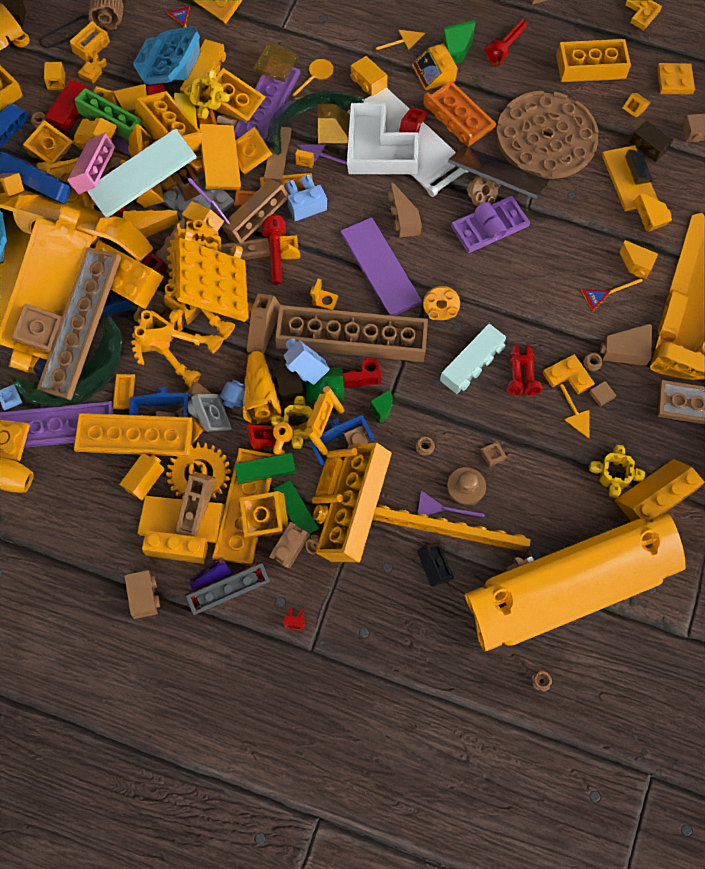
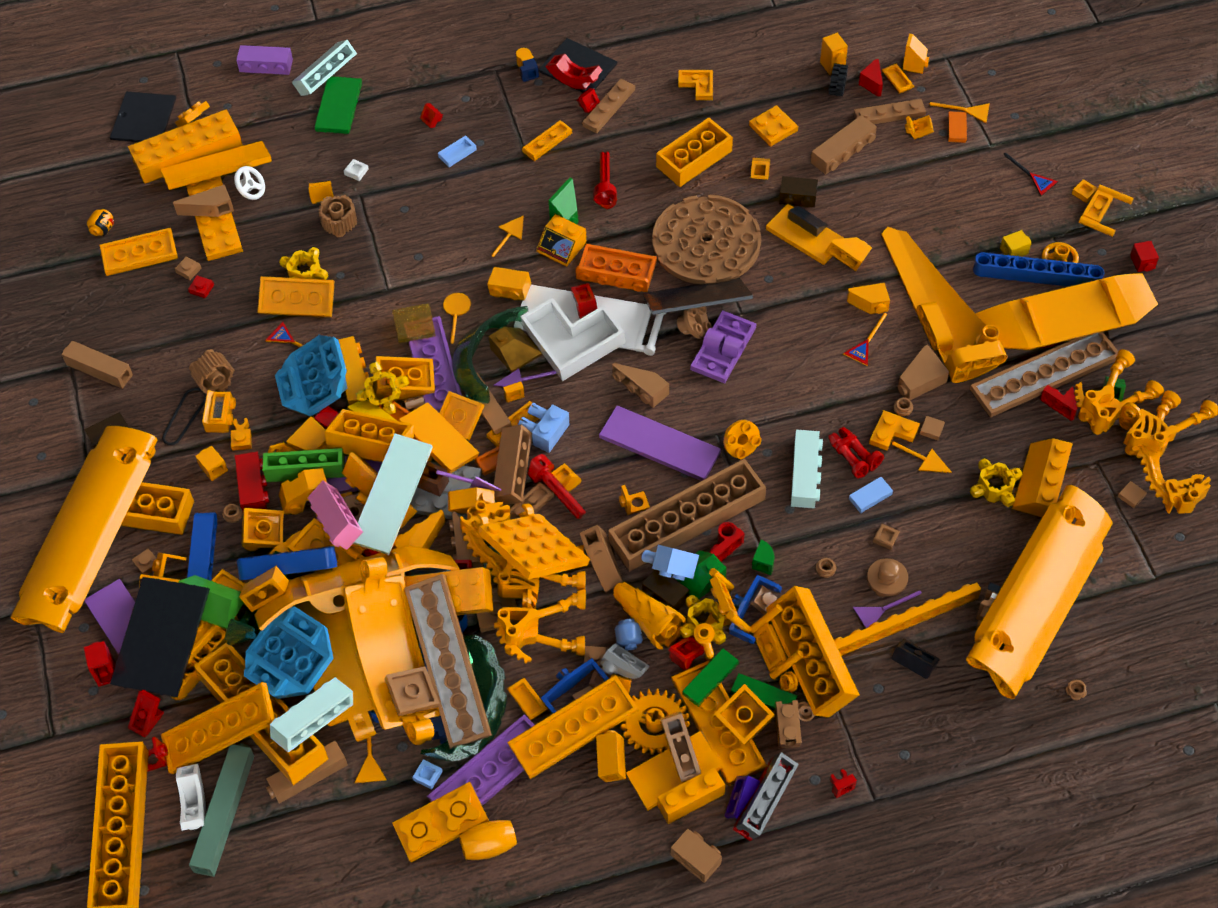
camera: 30 degrees left, 10 degrees down
none -> light blue tile [849,477,893,513]

